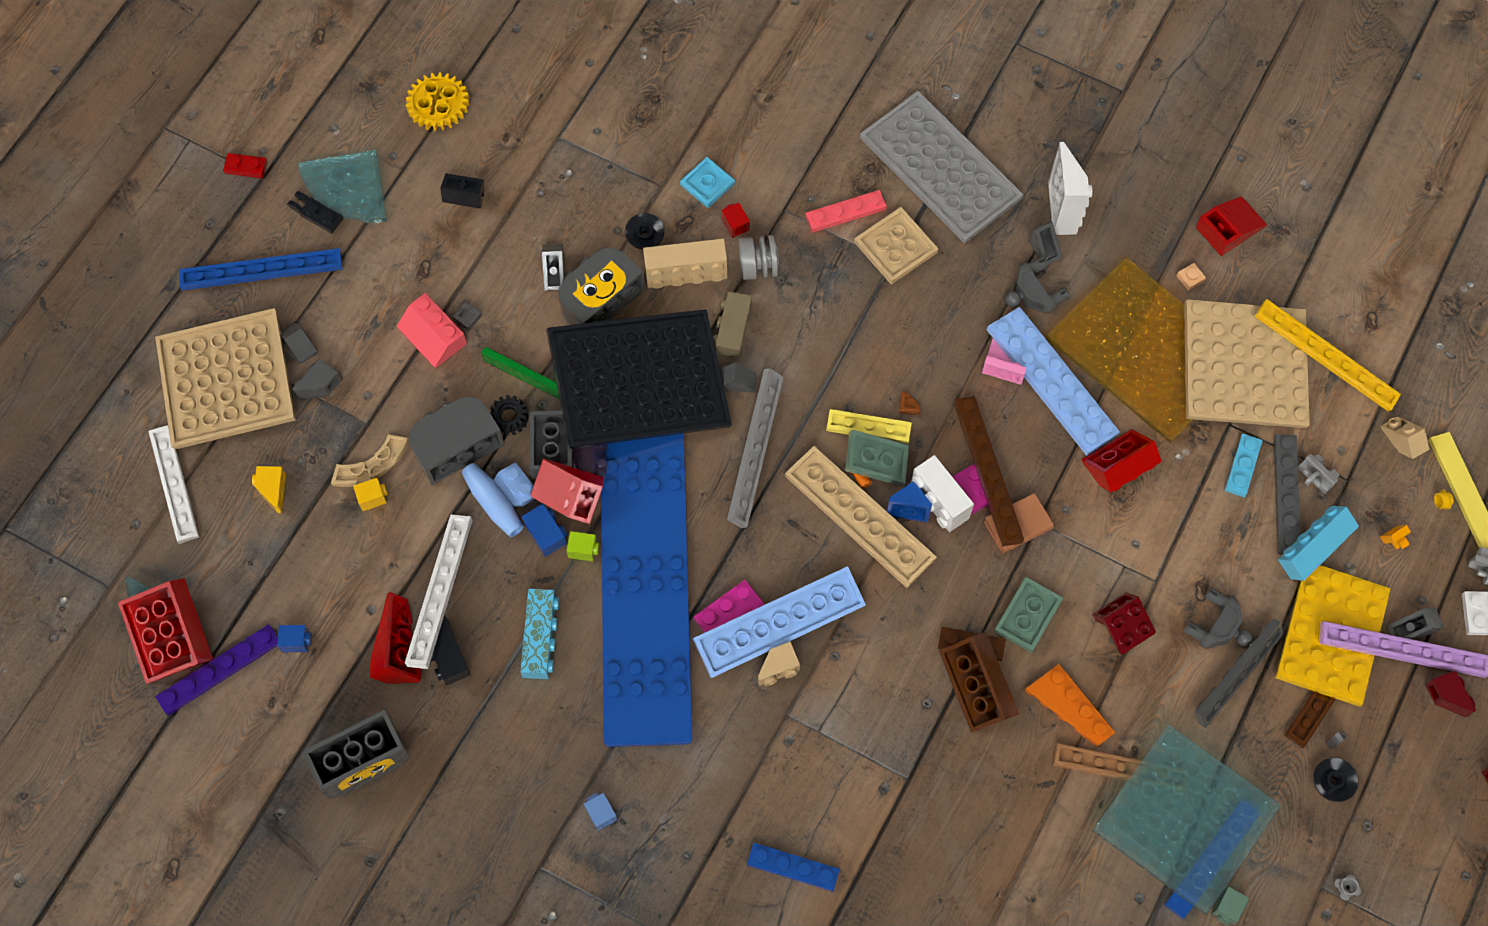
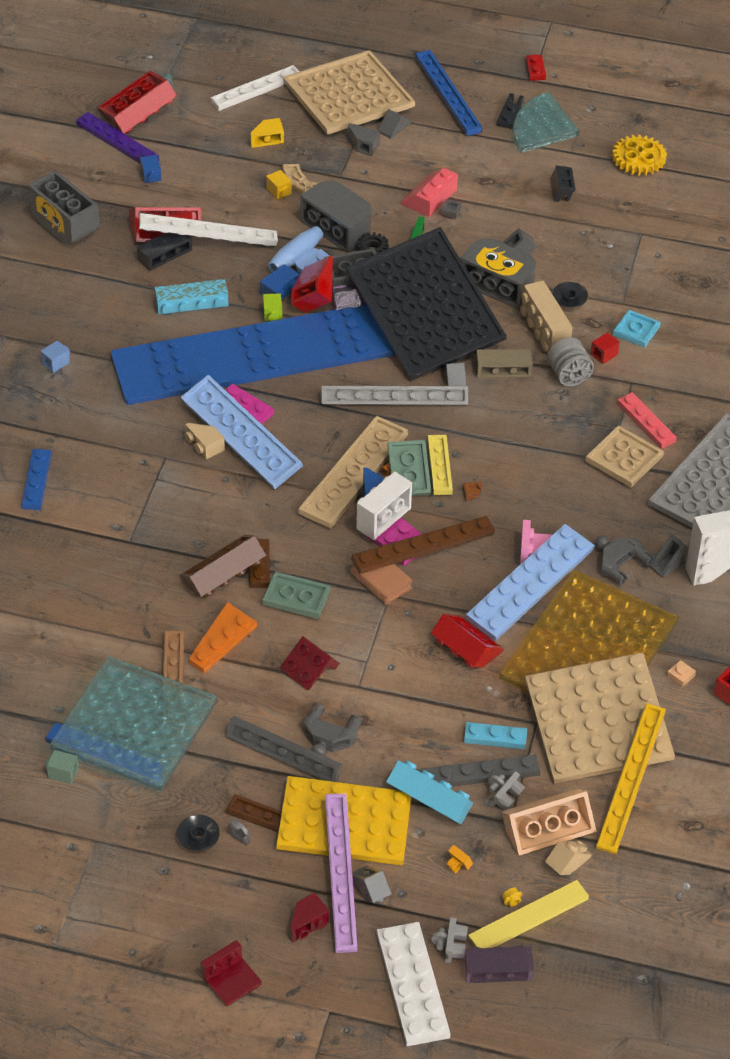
camera: 75 degrees right, 20 degrees down
light grey plate [1334,874,1361,901] -> none
none -> light nougat slope [501,788,597,855]

